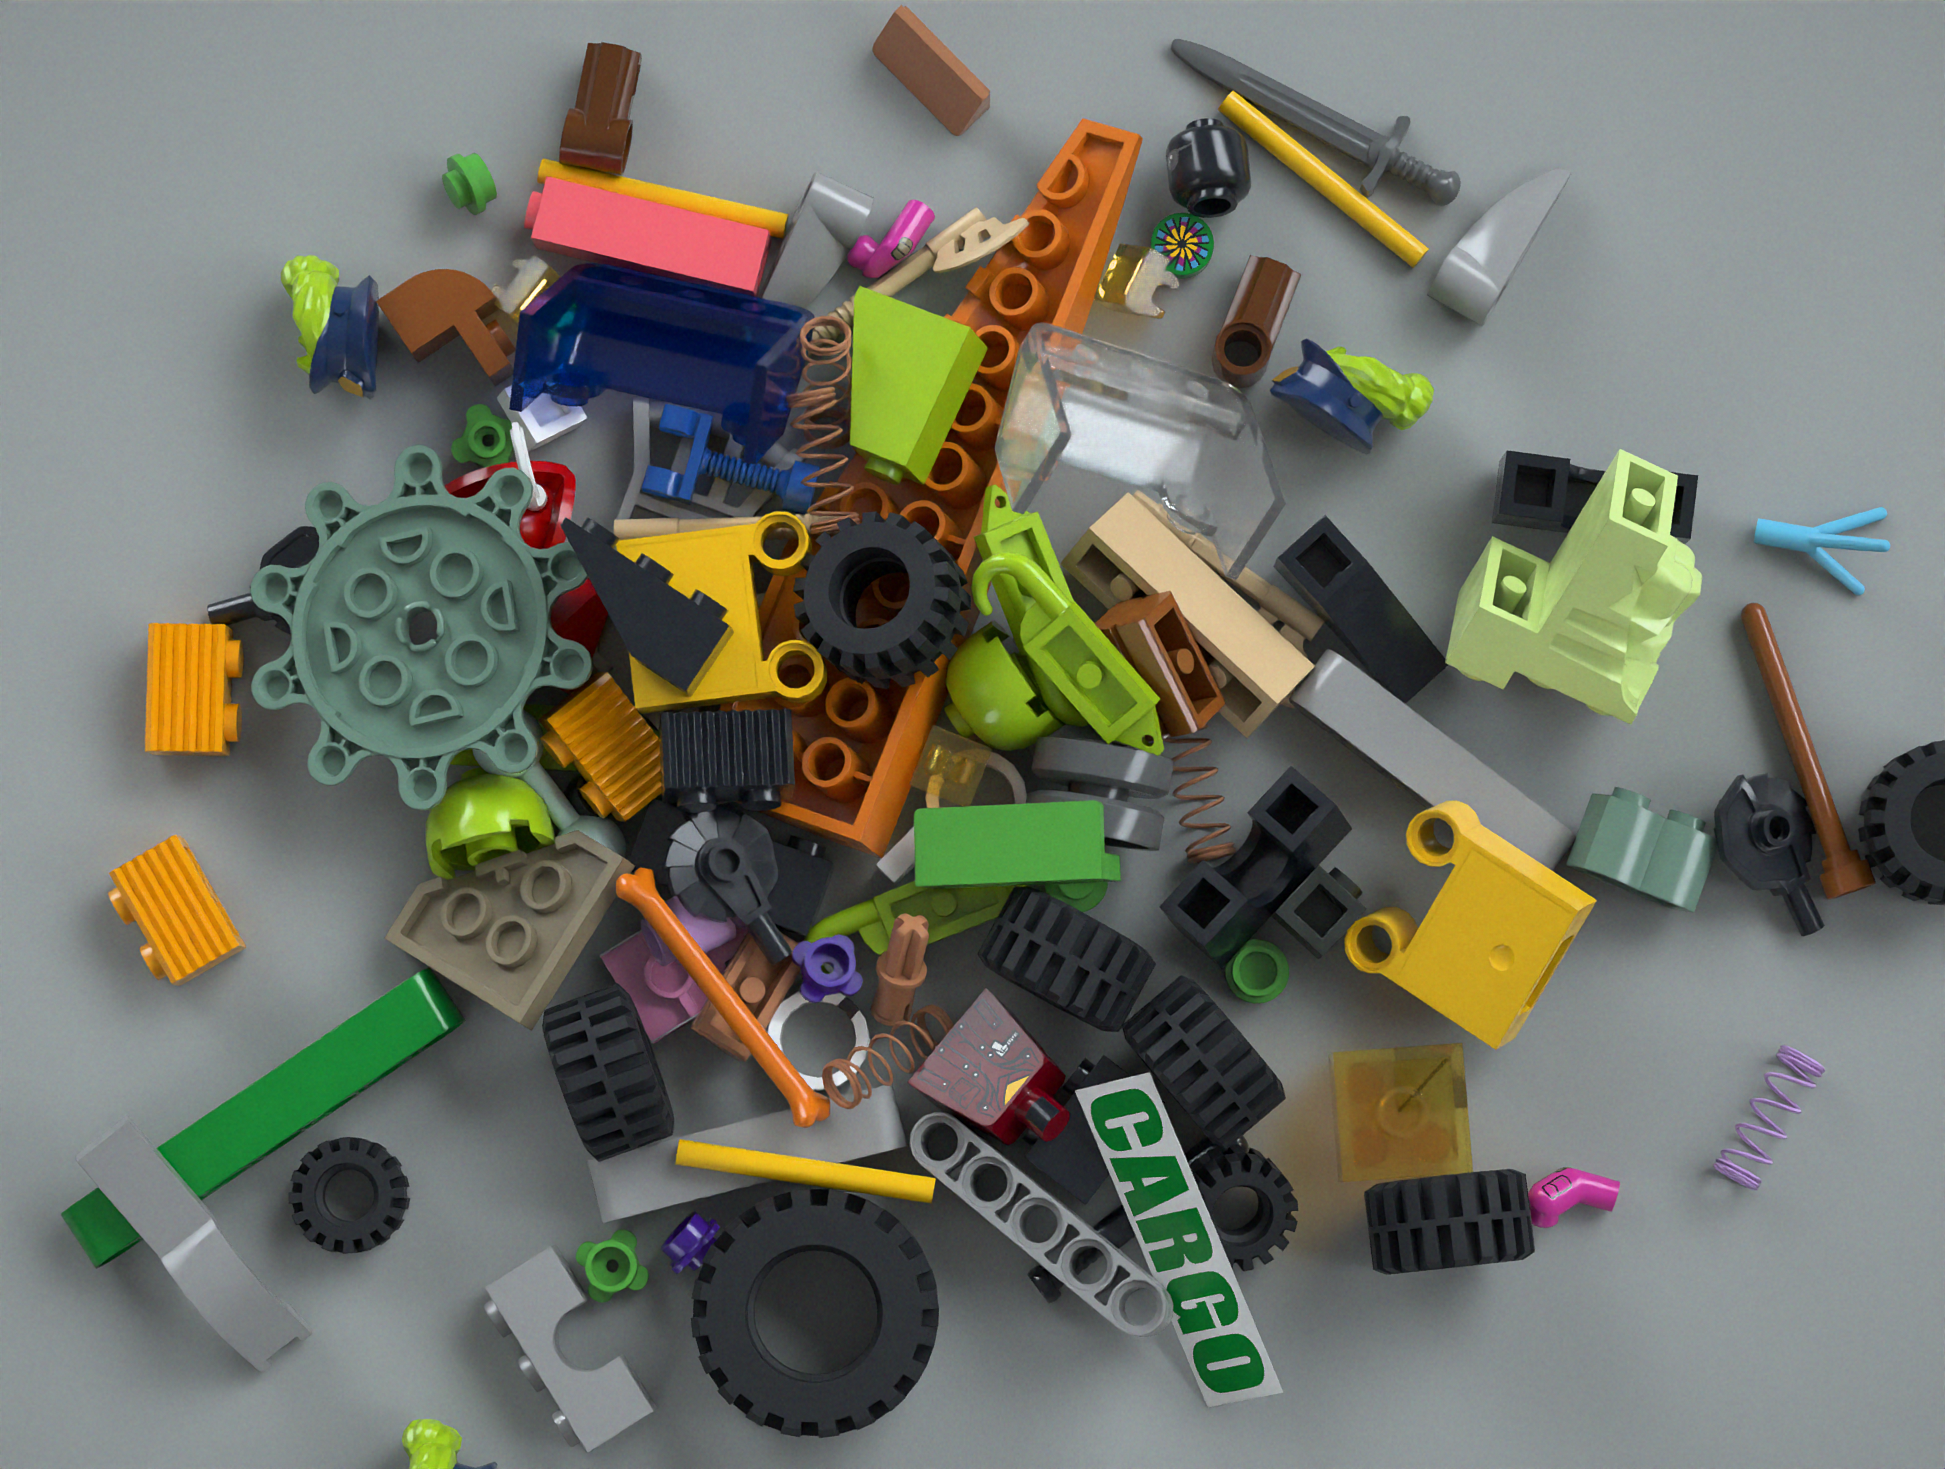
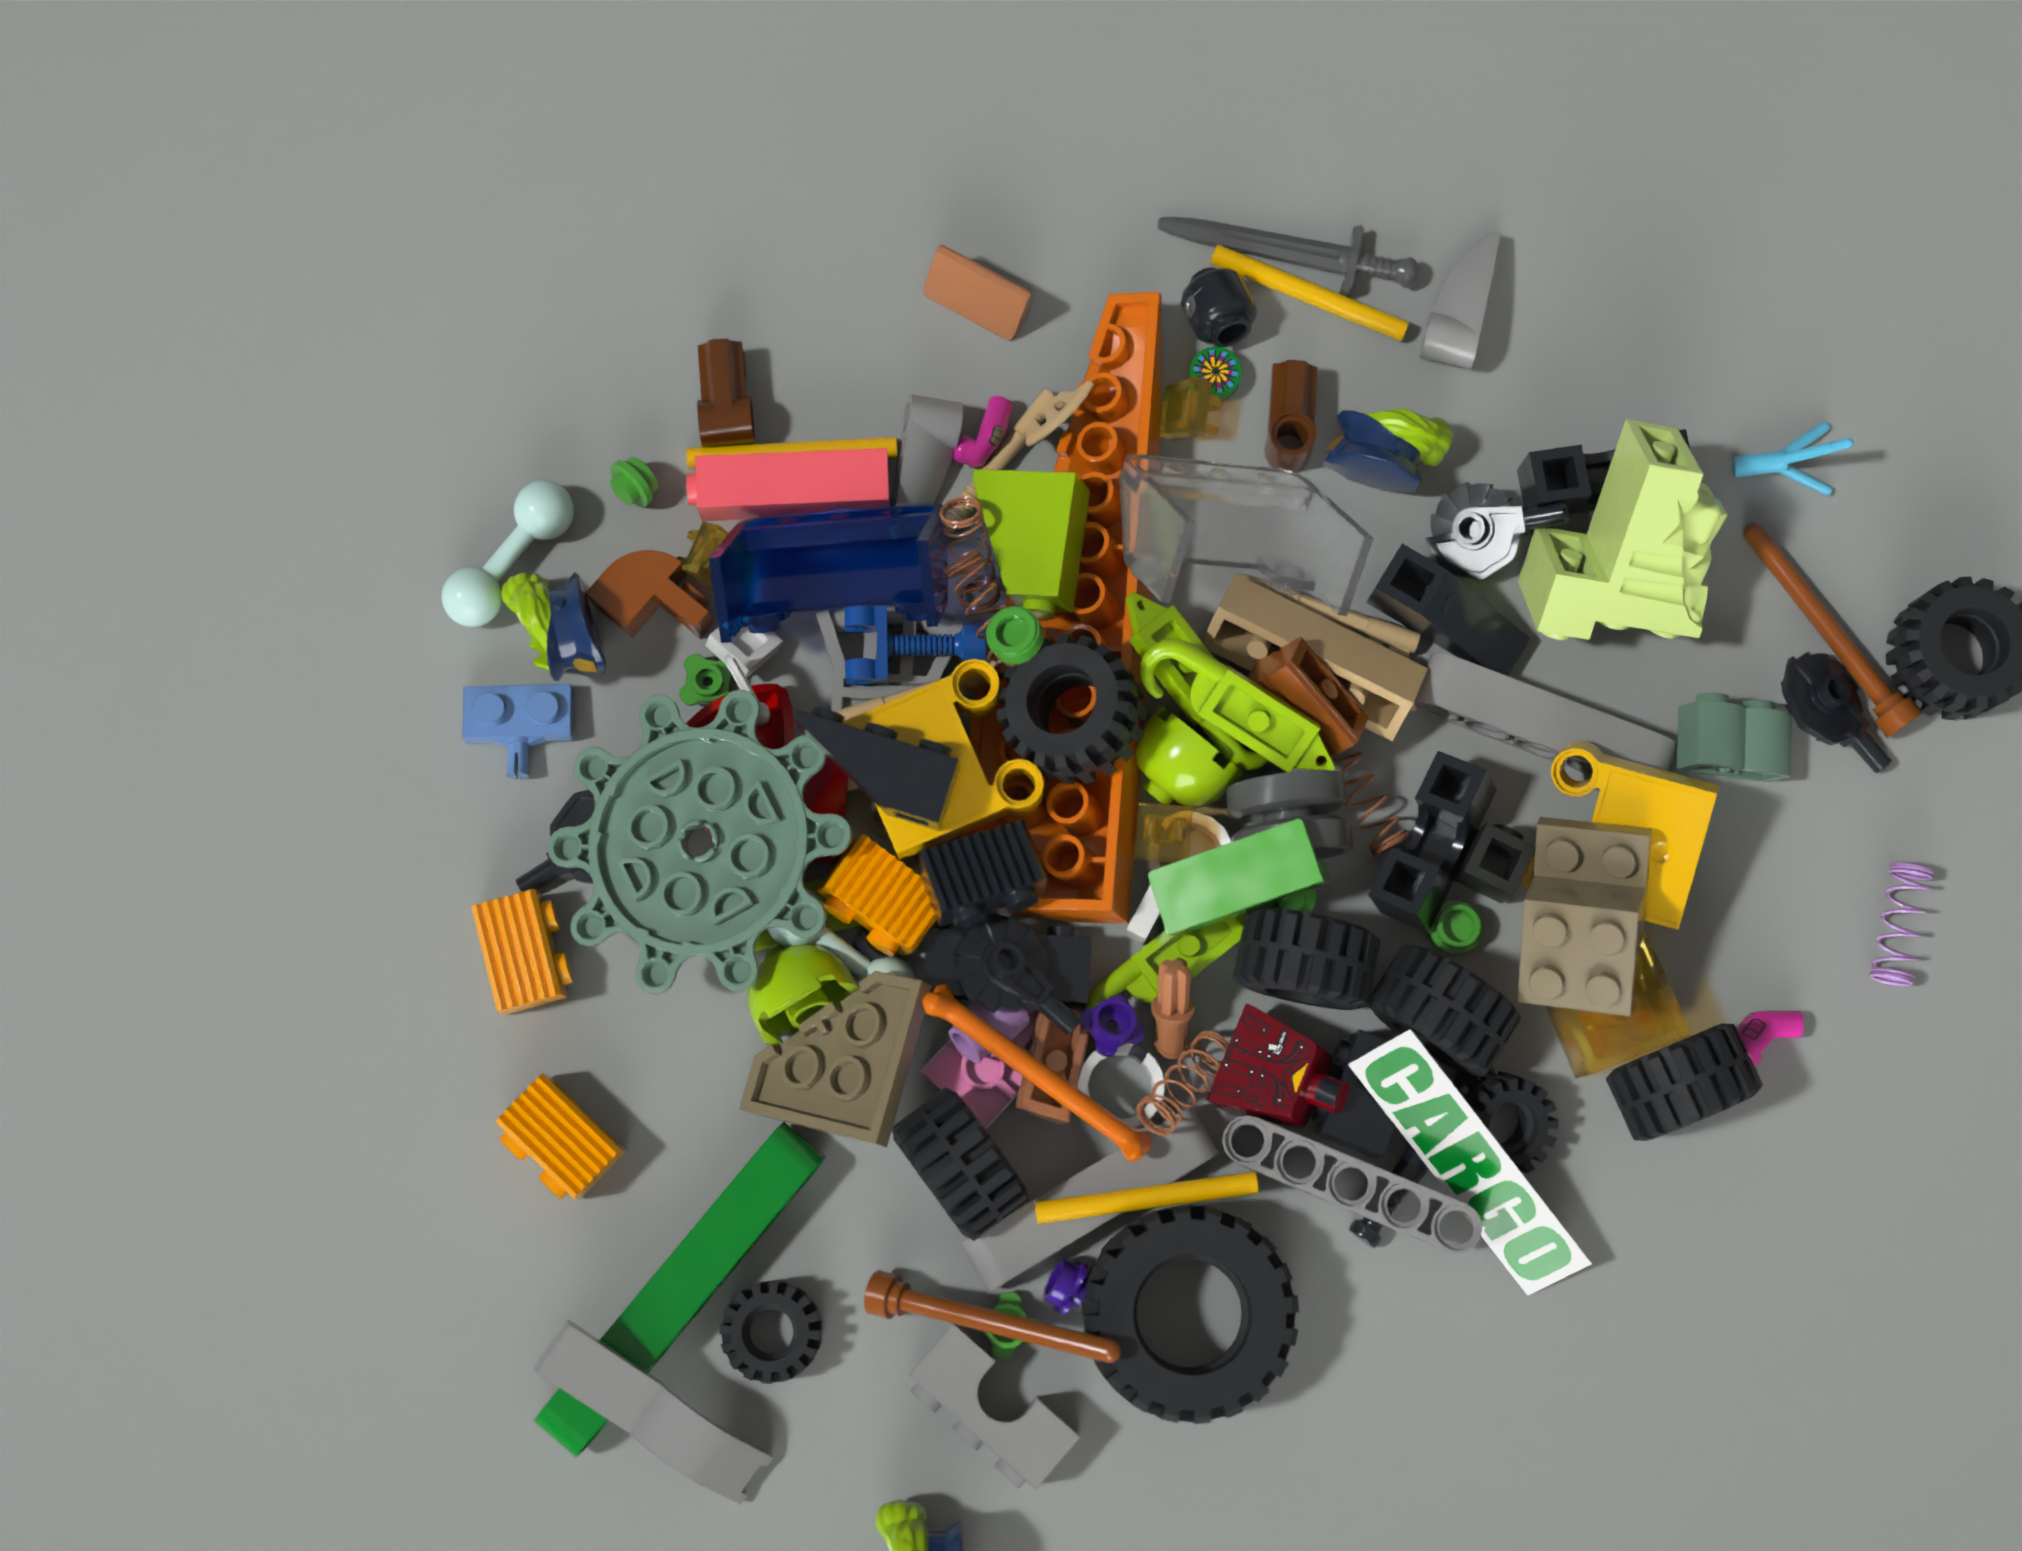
camera: 25 degrees left, 5 degrees down
none -> light aqua piece [441,480,574,627]
none -> medium blue plate [462,684,574,779]
none -> dark orange piece [864,1270,1121,1363]
none -> bright green tile [986,606,1044,665]
none -> piece [1424,482,1569,580]
none -> dark tan bracket [1517,817,1652,1016]

